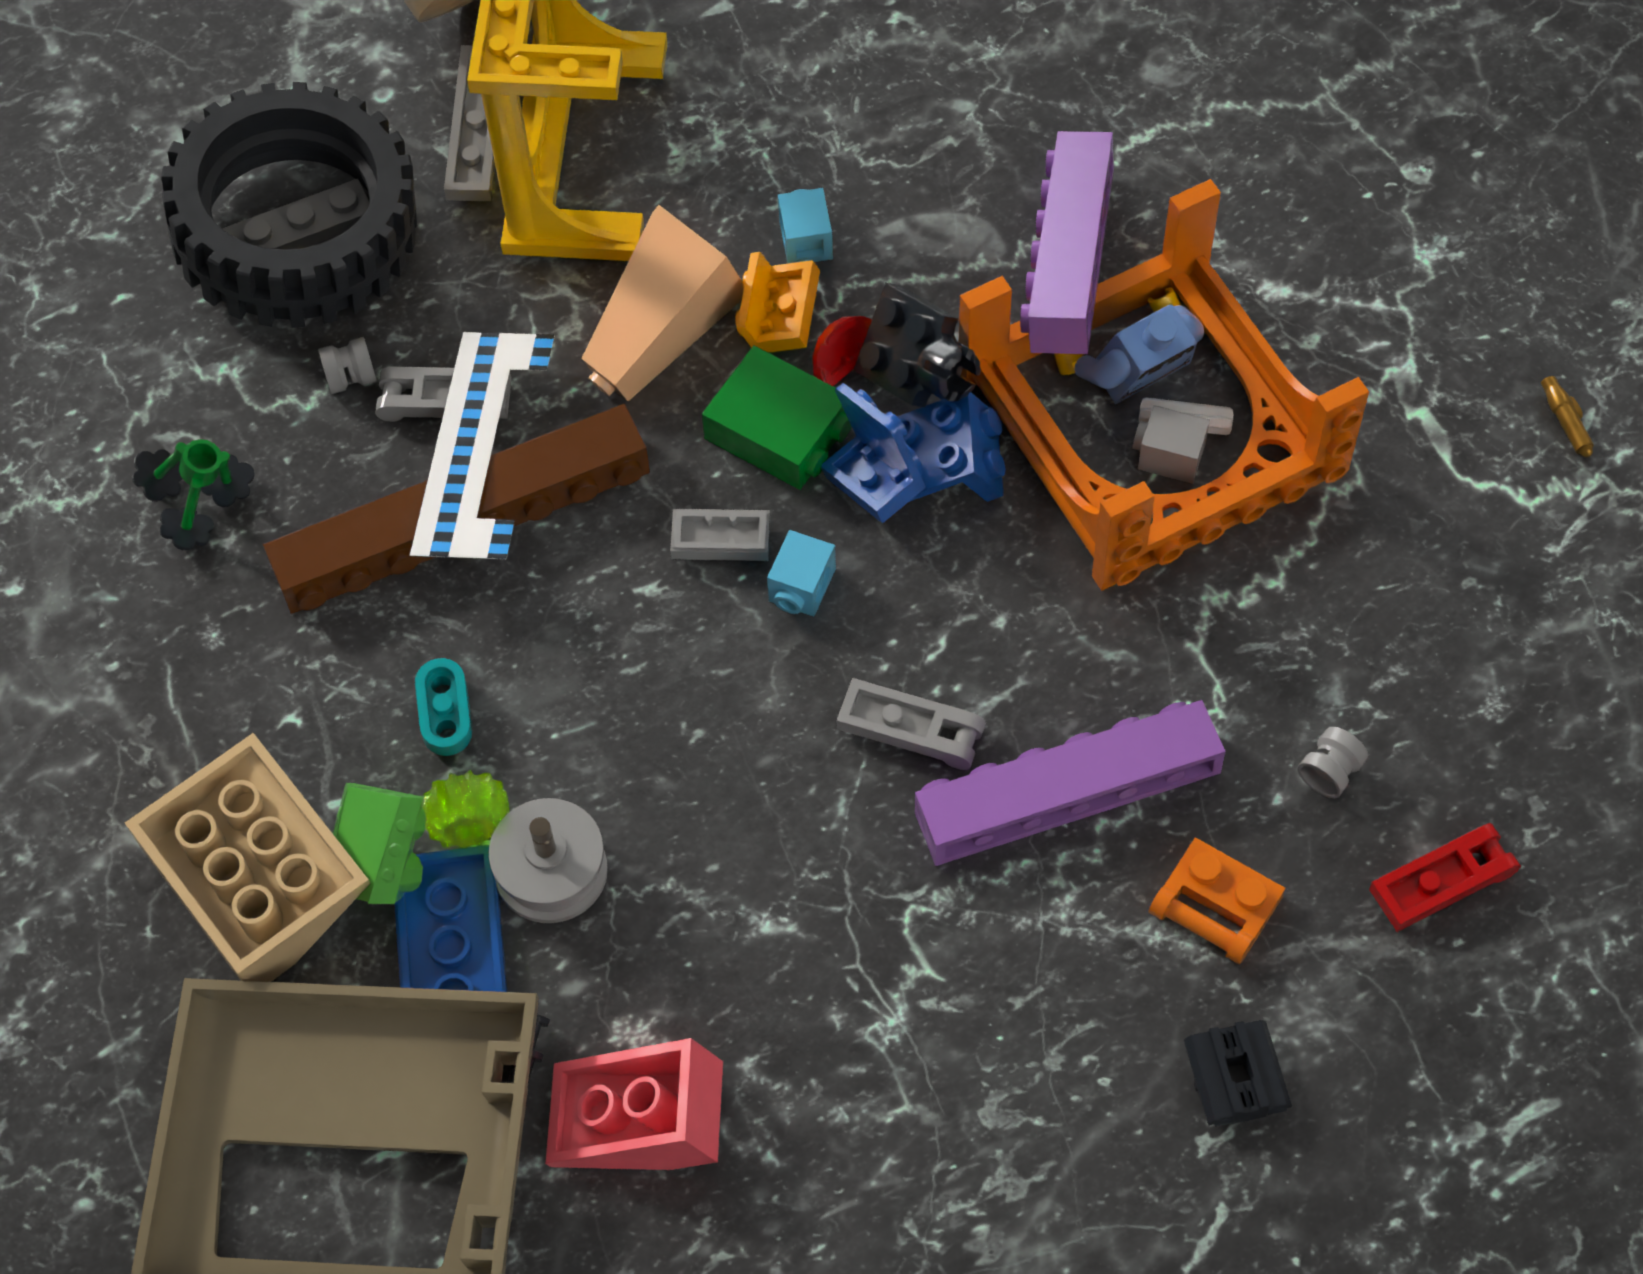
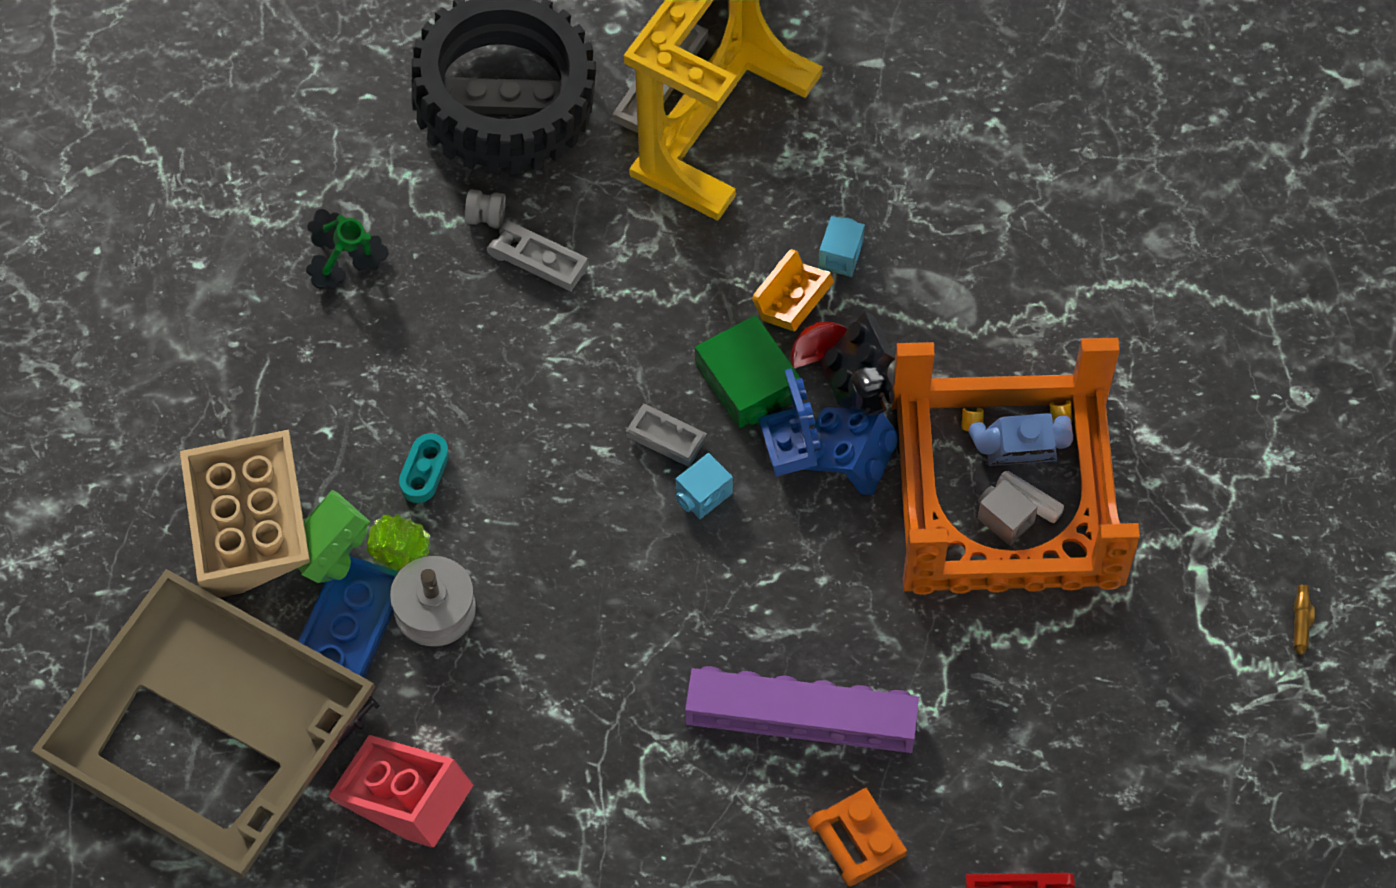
camera: 25 degrees right, 0 degrees up
reddish brown brick [263,403,650,614] -> none
white sticker [410,332,555,559] -> none
light nougat slope [581,205,744,401] -> none
light grey plate [836,678,986,770] -> none
brick [1020,131,1114,354] -> none
light grey wheel [1297,727,1369,798] -> none

